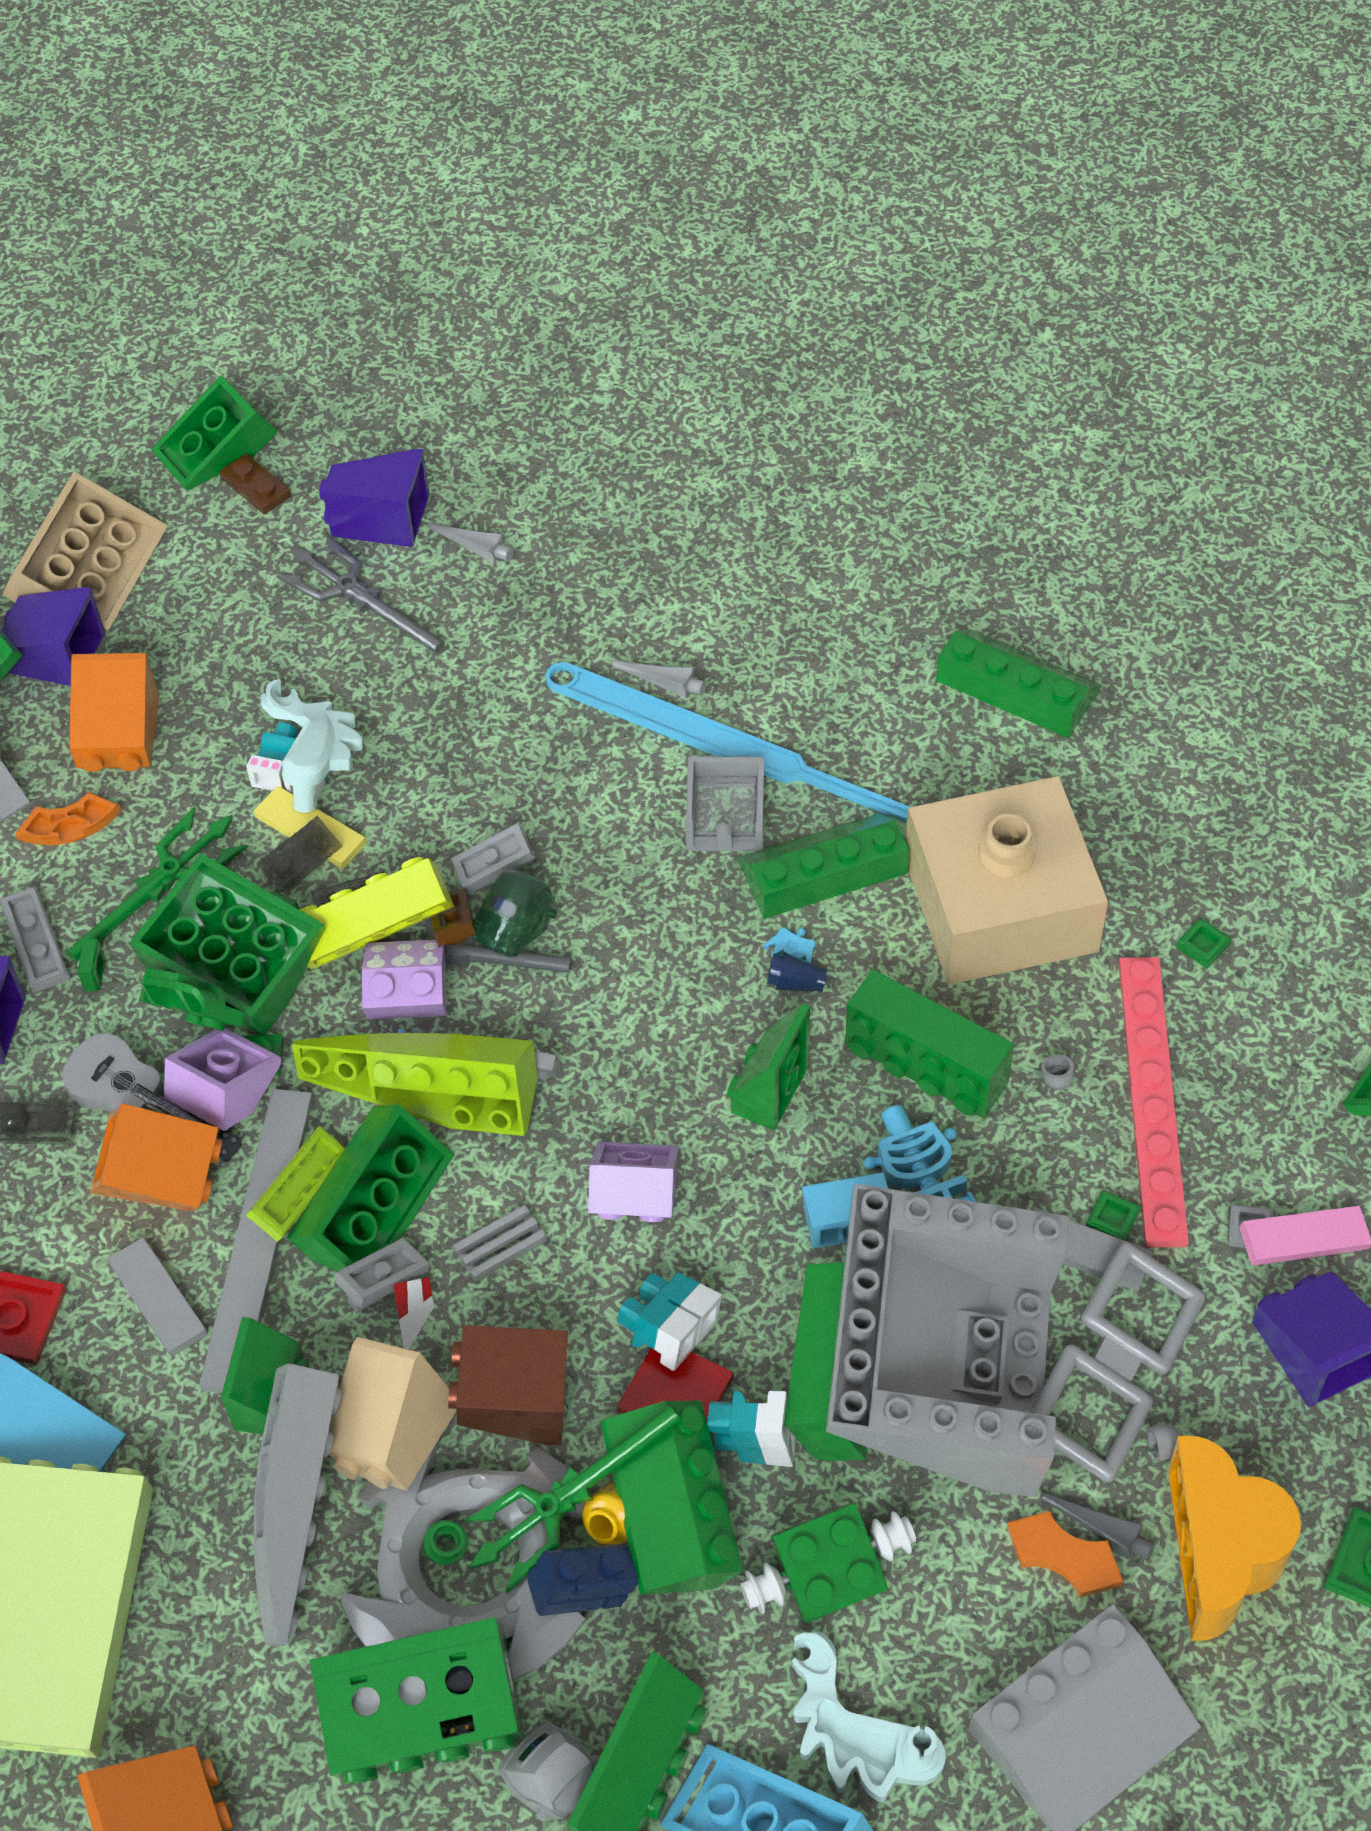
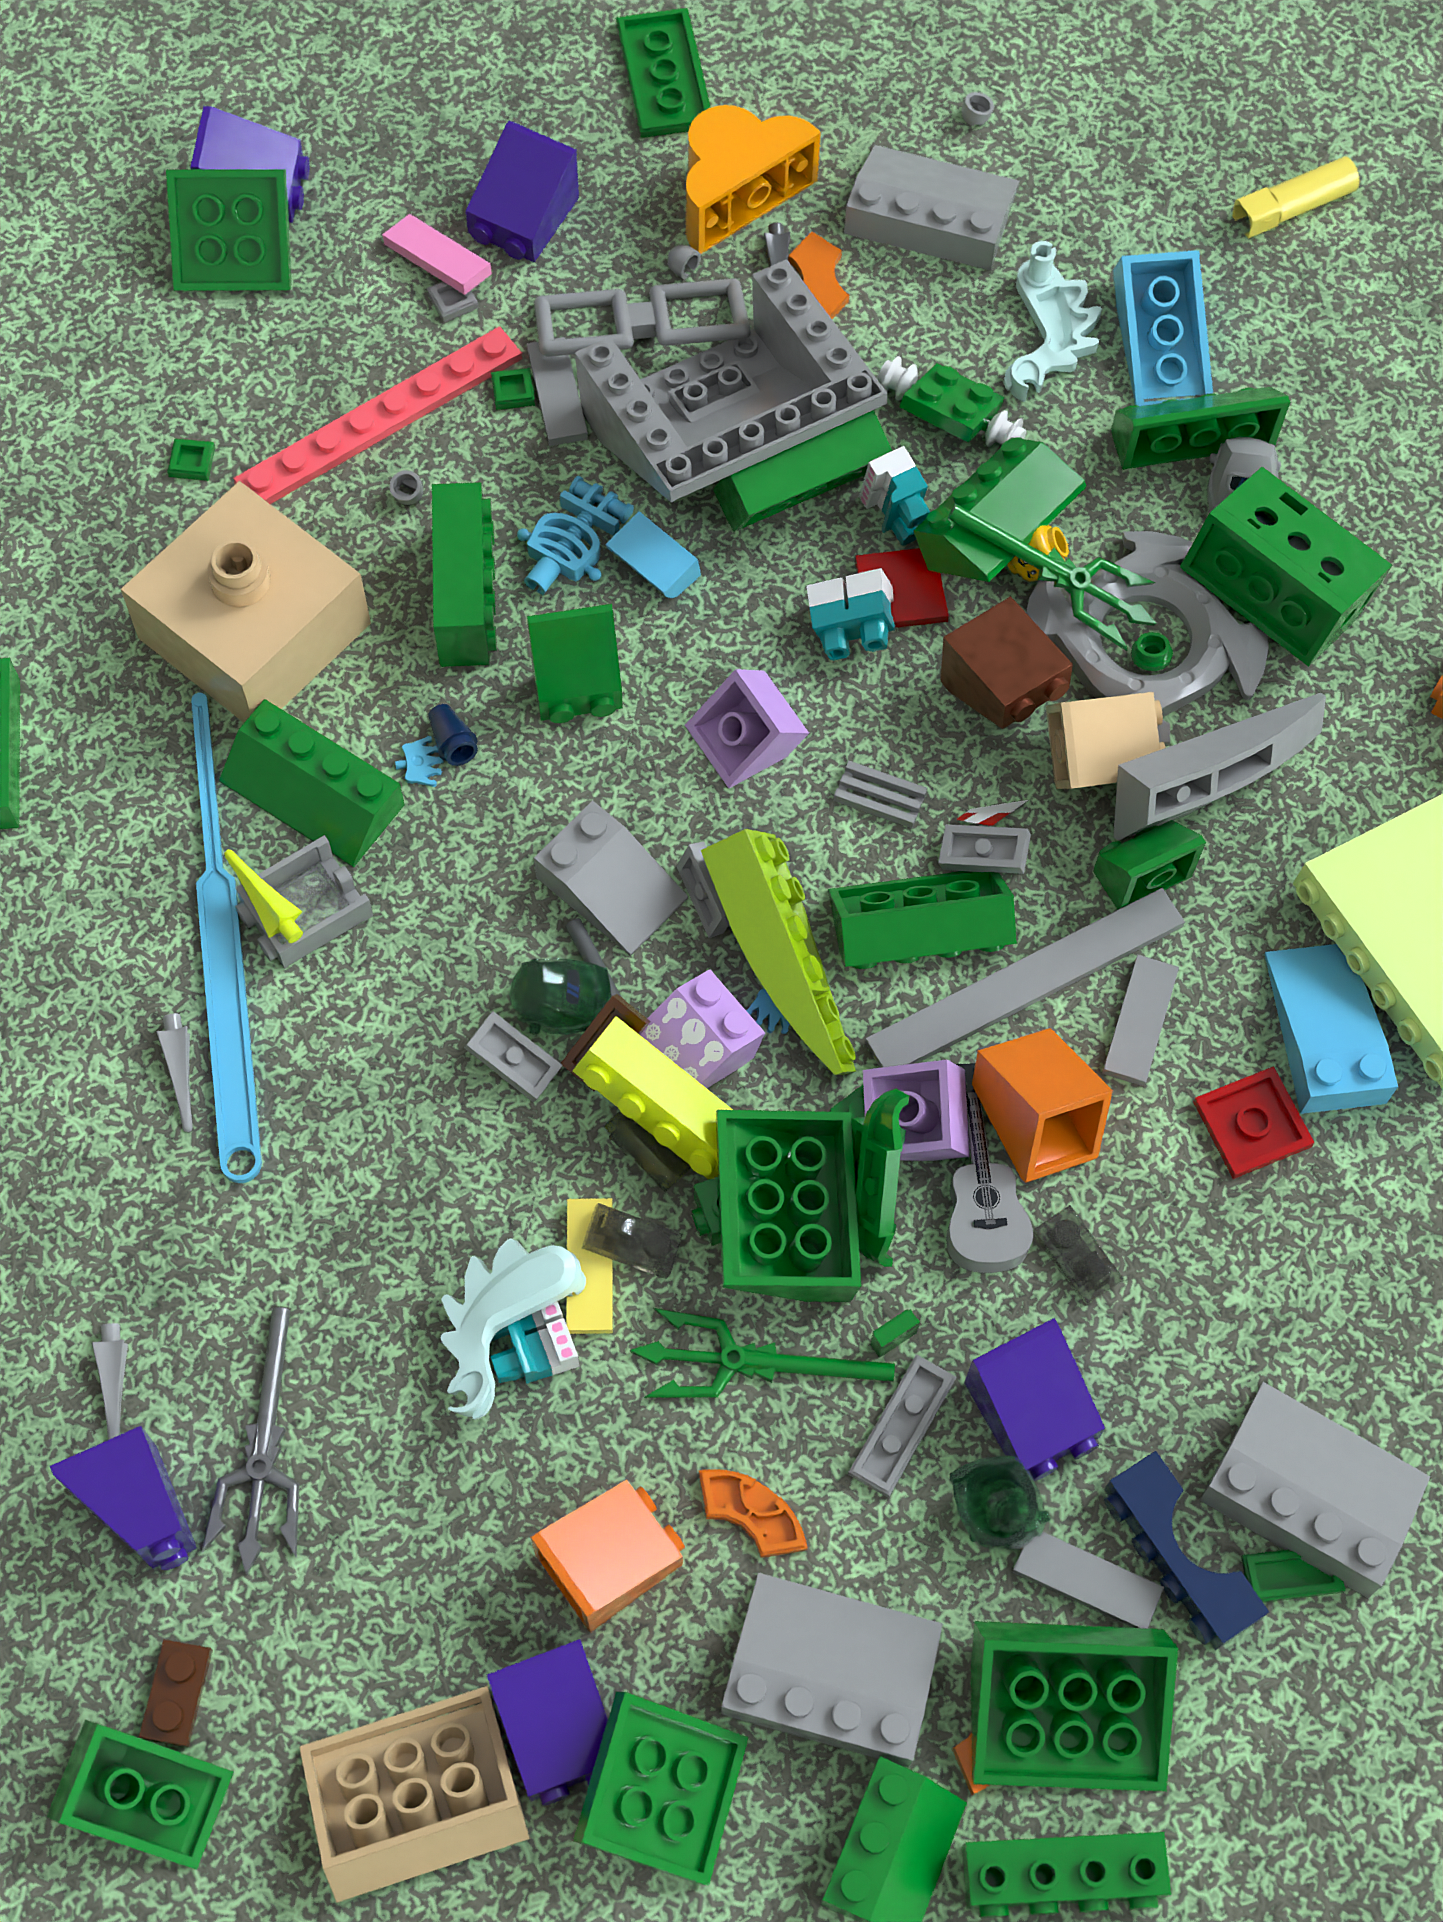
camera: 130 degrees left, 10 degrees up
lime plate [246,1126,345,1242] -> none
dark blue brick [527,1543,638,1616] -> none
none -> neon yellow piece [224,849,303,943]
none -> light grey slope [534,800,688,956]

